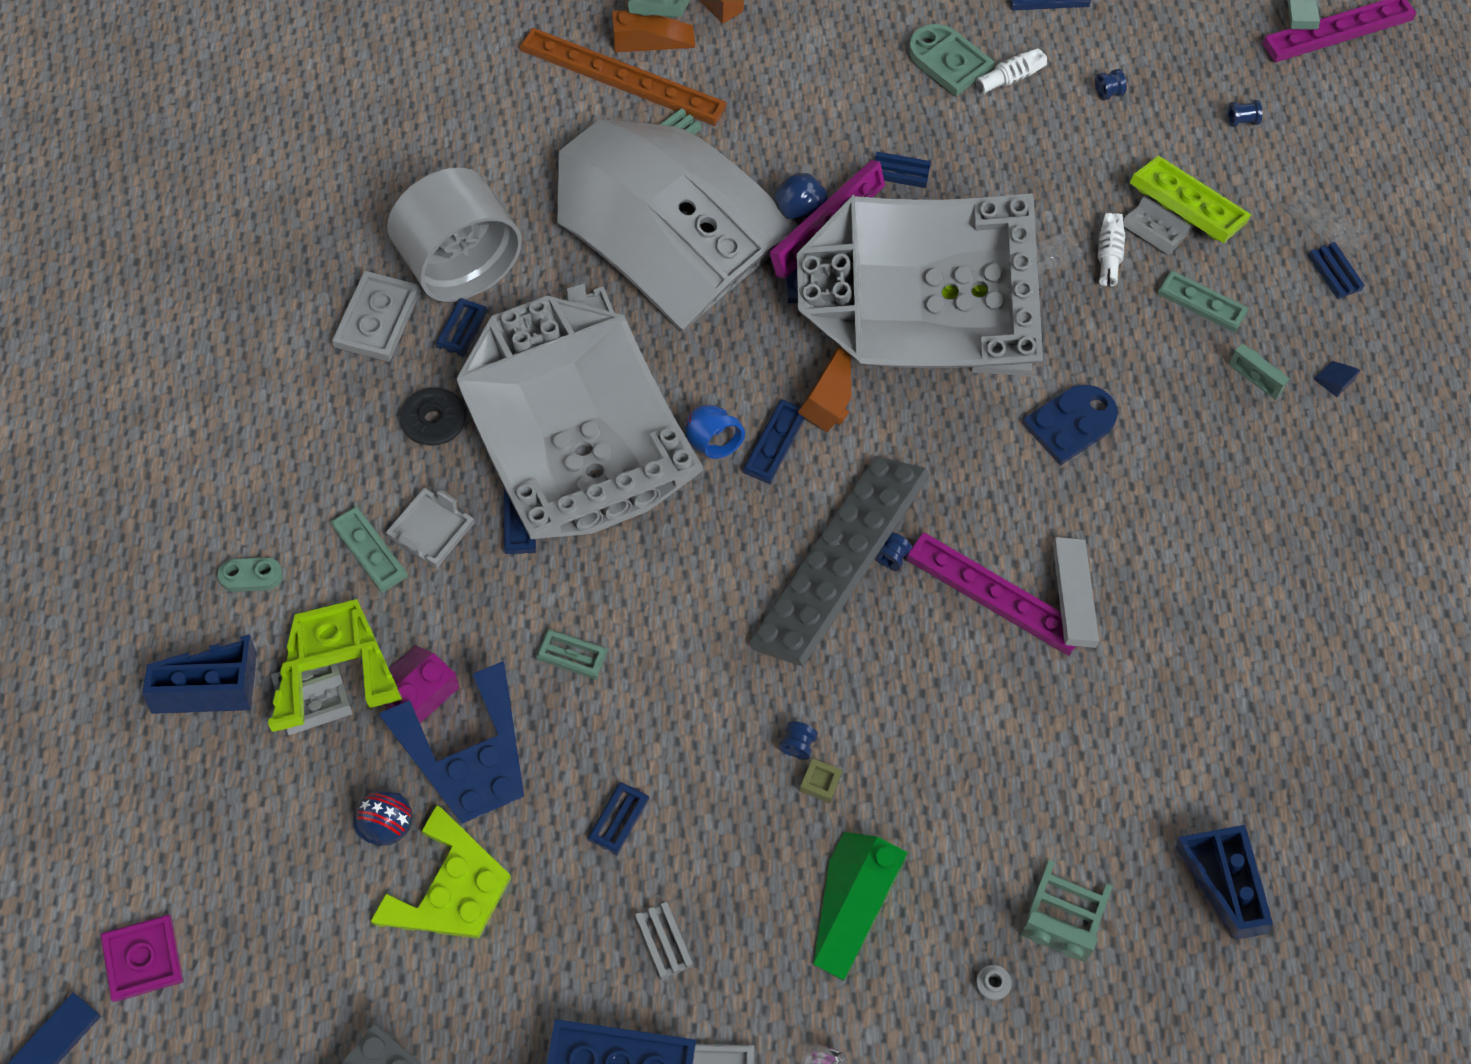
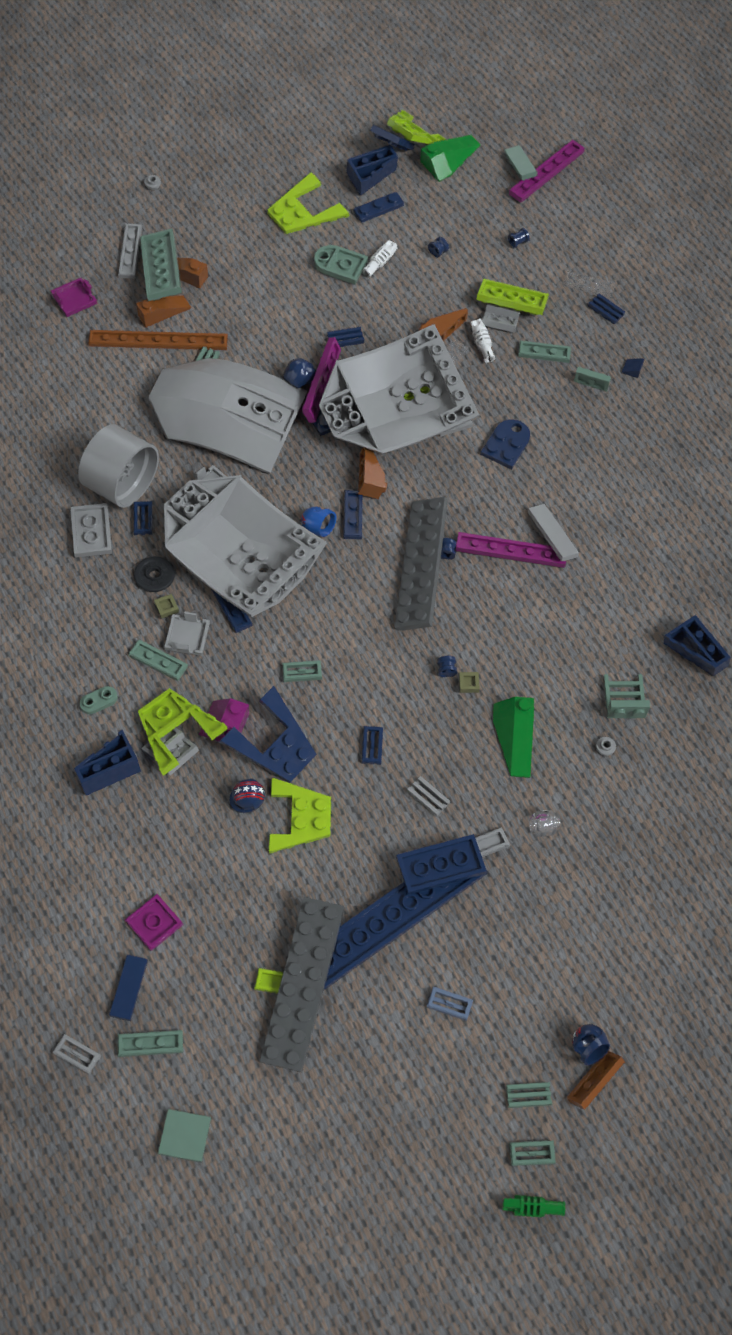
camera: 25 degrees left, 0 degrees up
none -> olive plate [154,594,179,619]
none -> dark orange slope [419,308,468,341]

